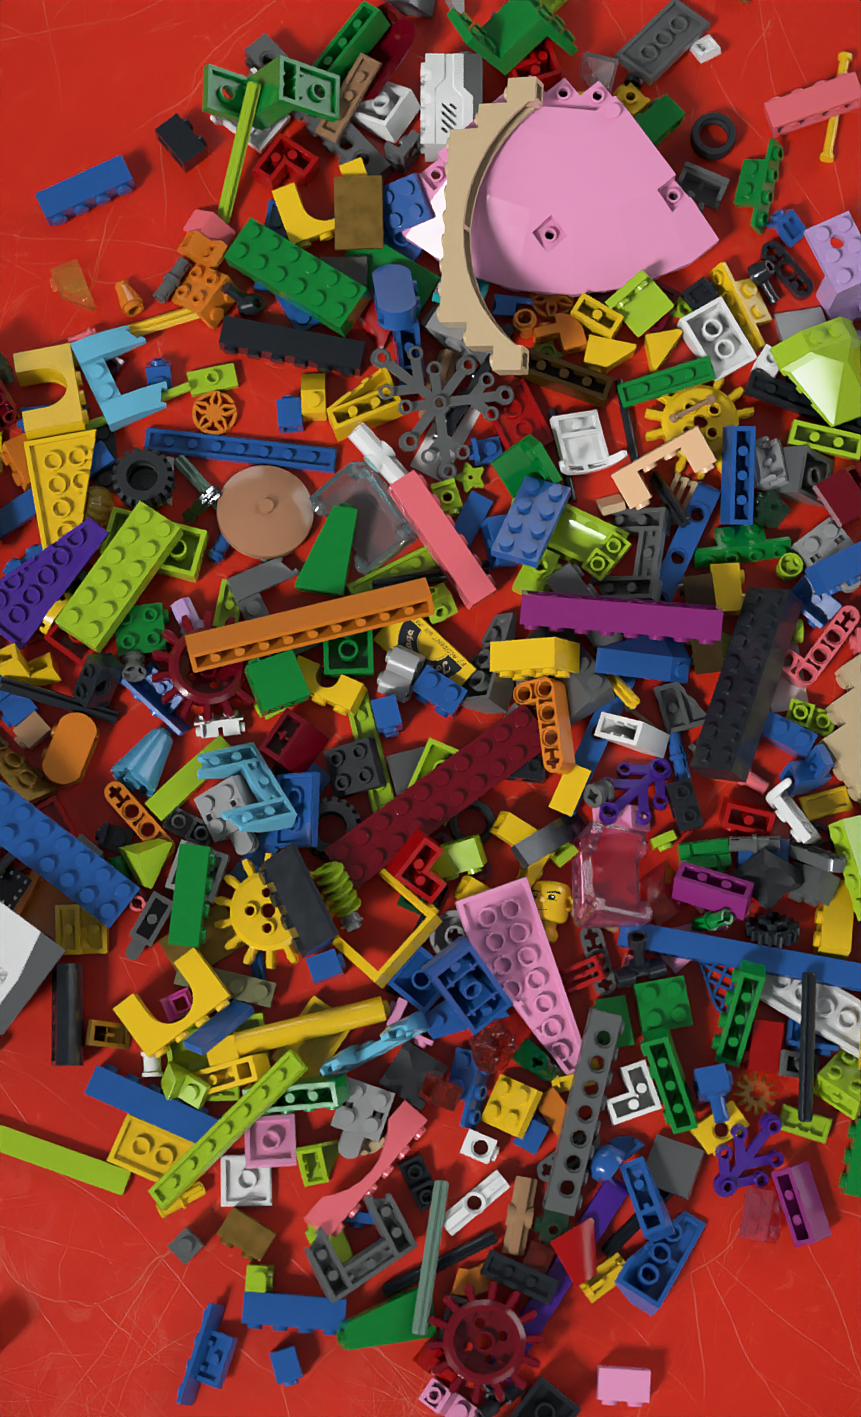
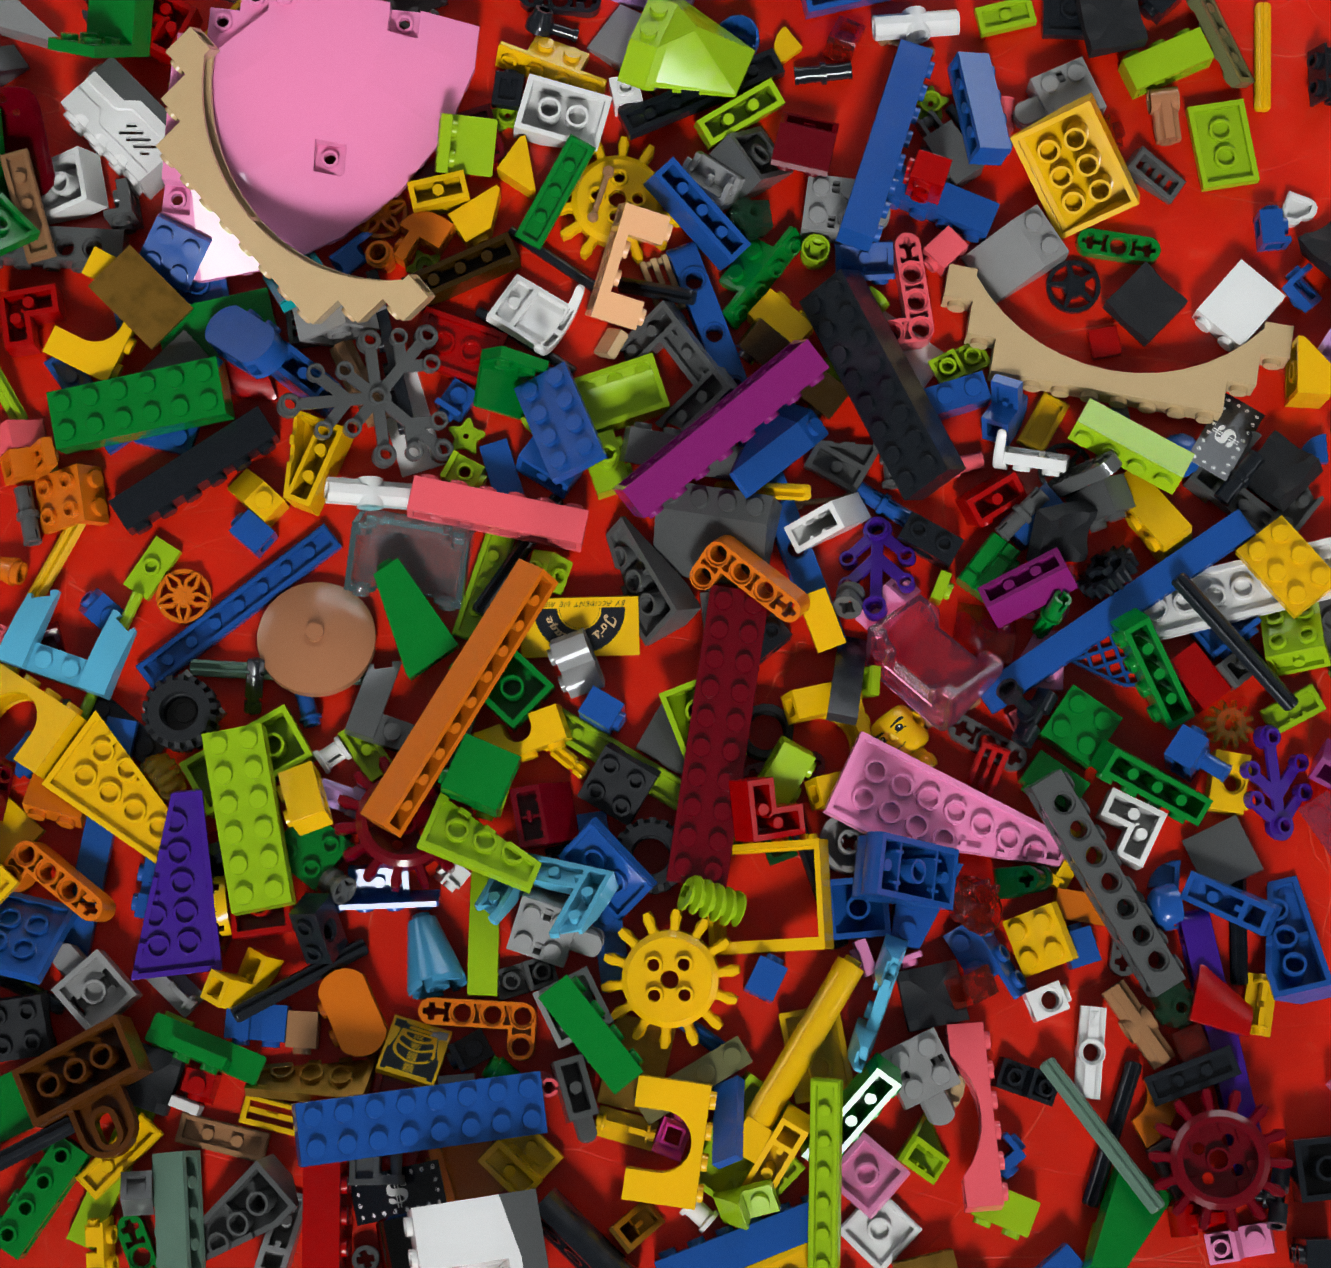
camera: 45 degrees left, 0 degrees up
lime slope [118,838,173,889] -> none
black bar [221,282,264,318] -> none
black slope [258,843,339,959] -> none
dark grey wedge [304,1193,418,1303] -> none
dark grey plate [340,911,363,932] -> none
blue bracket [411,665,469,718] -> none
yellow brick [490,637,580,681] -> none
lime slope [581,529,632,582] -> none
none -> yellow brick [277,761,334,836]
none -> white bush [313,736,352,774]
none -> tile [375,1014,453,1086]
none -> lime wing [417,792,542,894]
none -> yellow axle [545,747,590,780]
none -> yellow hinge [595,1105,659,1151]

